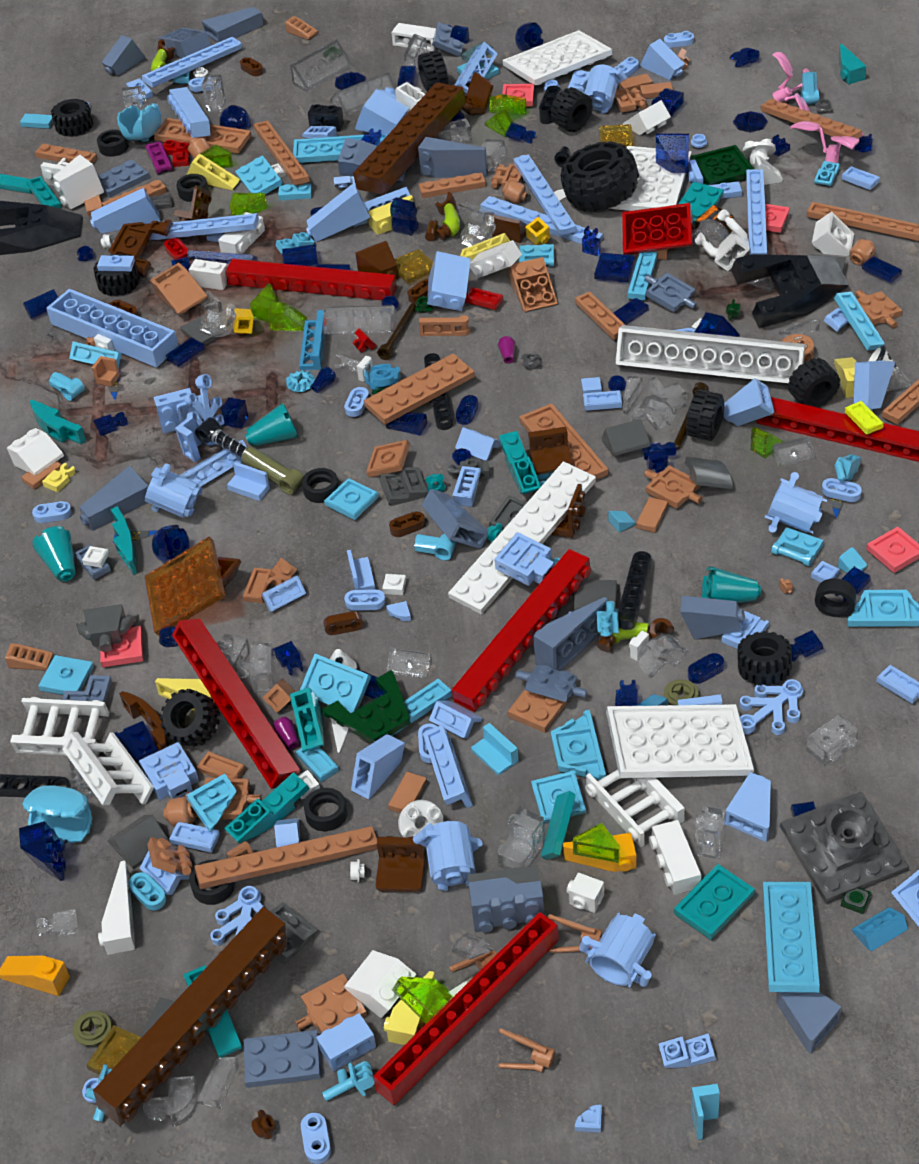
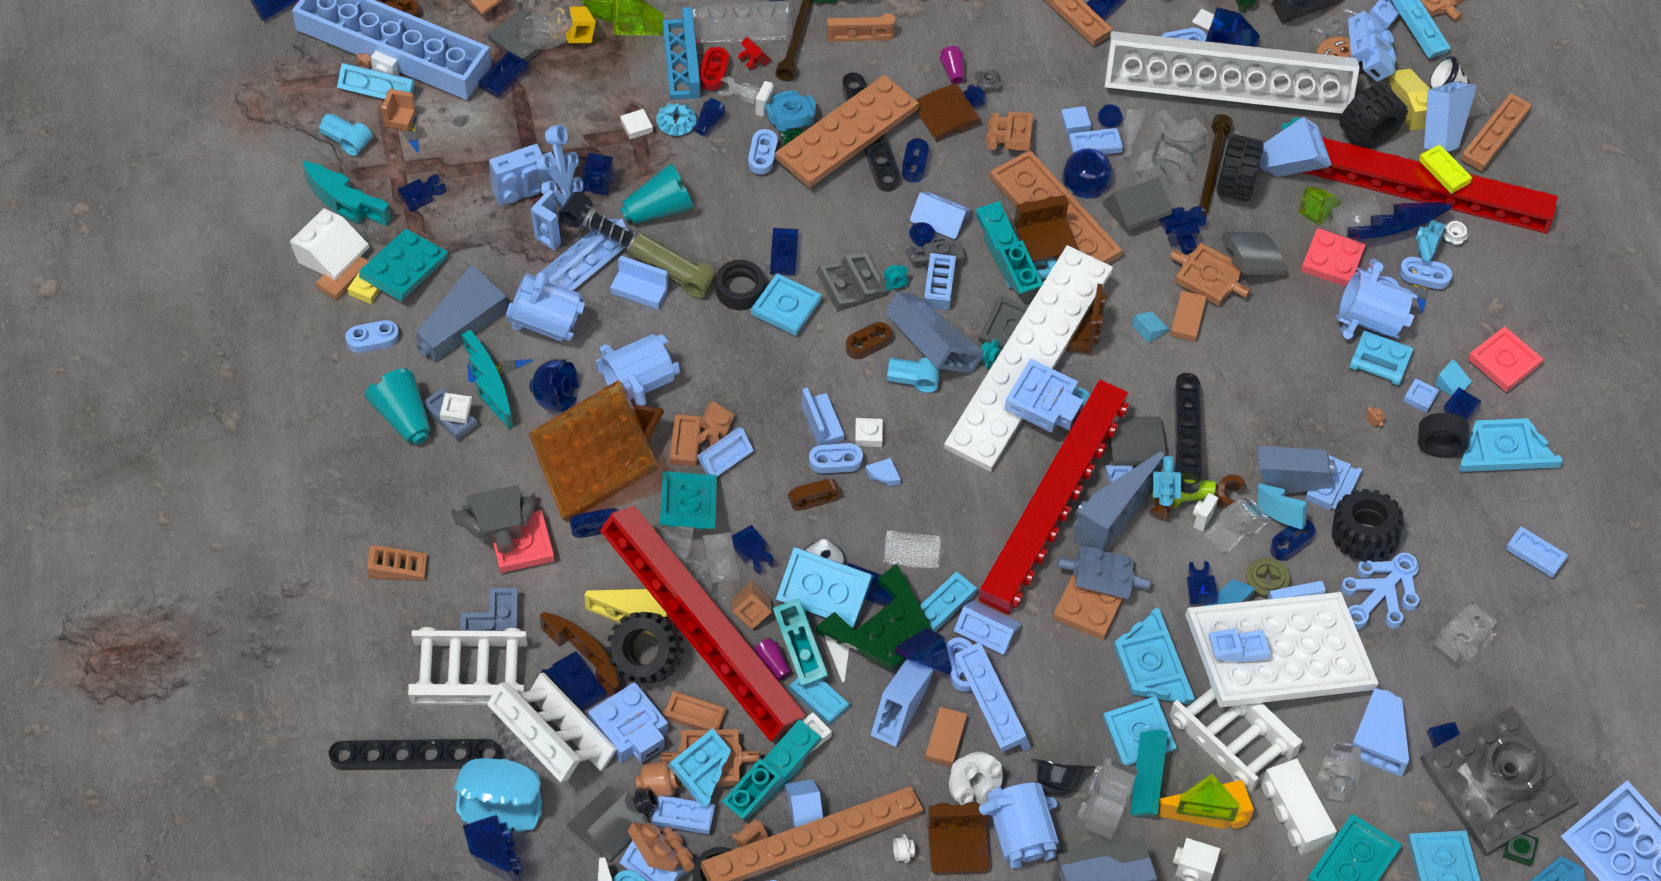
camera: 15 degrees left, 10 degrees up
medium azure plate [38,655,94,695] -> none
black tyre [303,788,347,832] -> none
nougat plate [366,440,410,477] -> none
clear blue slope [386,413,428,435] -> none
medium azure panel [471,723,519,775] -> none
teal cone [702,566,761,603] -> none
clear blue plate [791,630,824,662] -> none
none -> teal plate [359,228,448,302]
none -> light blue container [596,334,680,406]
none -> white tile [620,109,653,139]
none -> black plate [633,787,659,816]
none -> teal plate [659,471,717,530]
none -> red plate [699,47,729,90]
none -> clear blue plate [770,228,799,276]
none -> clear blue slope [894,628,952,674]
none -> reddish brown slope [916,84,981,143]
none -> clear blue plate [964,84,986,108]
none -> nougat plate [985,111,1033,151]
none -> black piece [1031,759,1099,795]
none -> clear blue cylinder [1062,148,1113,199]
none -> light blue slope [1208,628,1271,662]
none -> medium azure slope [1257,483,1307,529]
none -> coral plate [1301,228,1366,286]
none -> clear blue slope [1347,202,1451,240]
none -> light blue piece [1348,11,1396,82]
none -> white plate [1443,221,1468,245]

